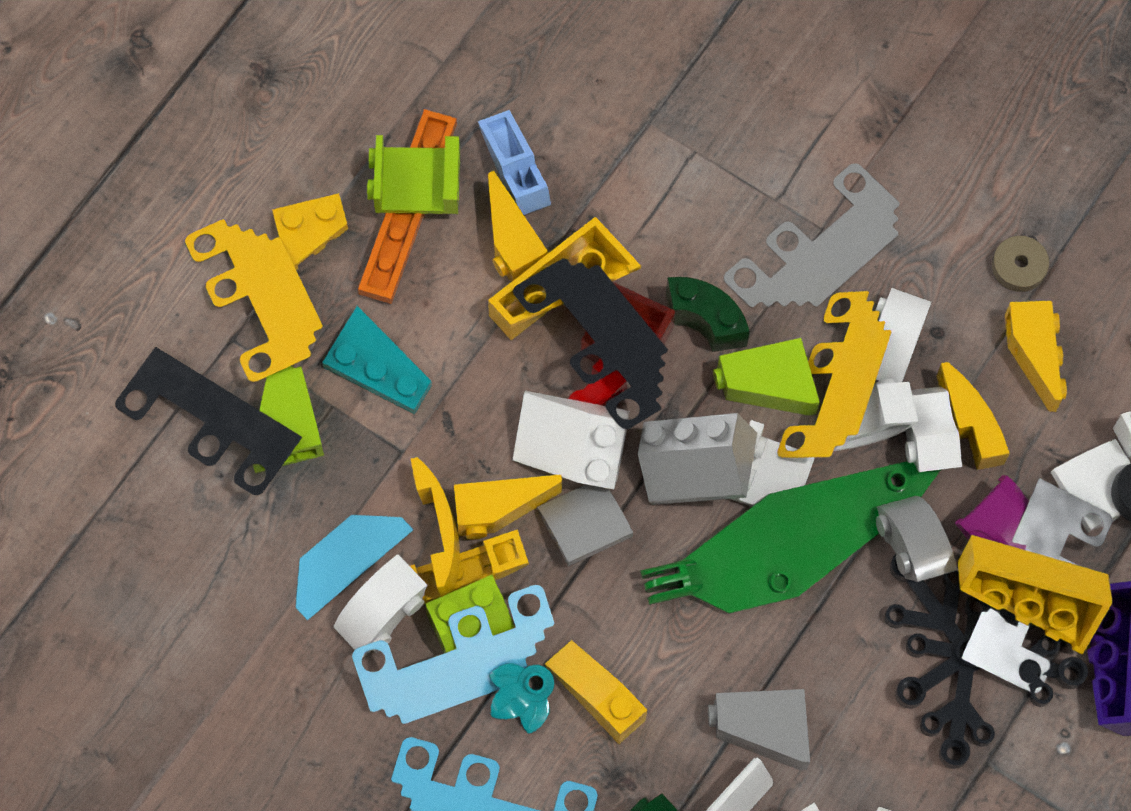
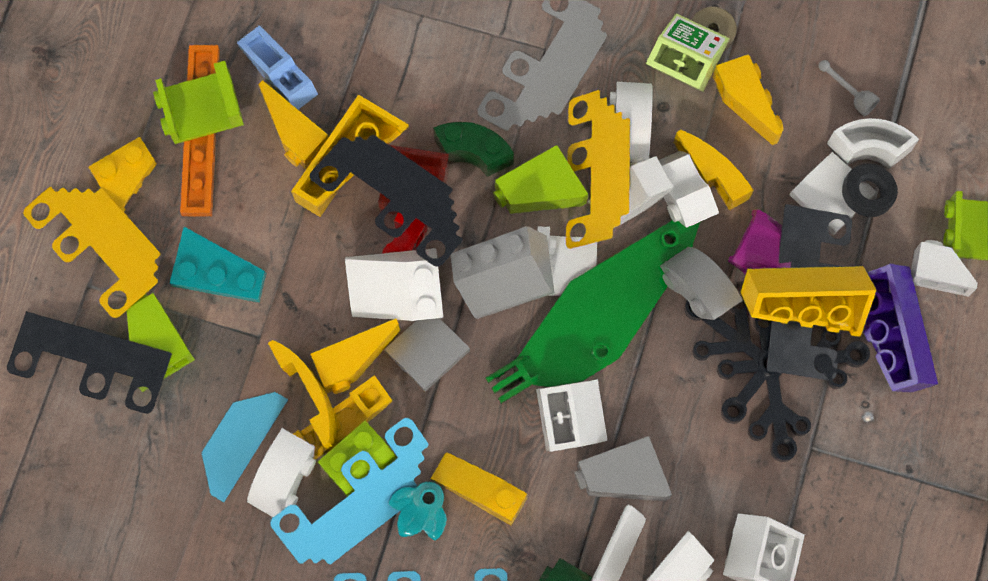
camera: 15 degrees left, 5 degrees up
none -> white slope [536,379,608,452]
none -> yellowish green slope [646,14,729,92]

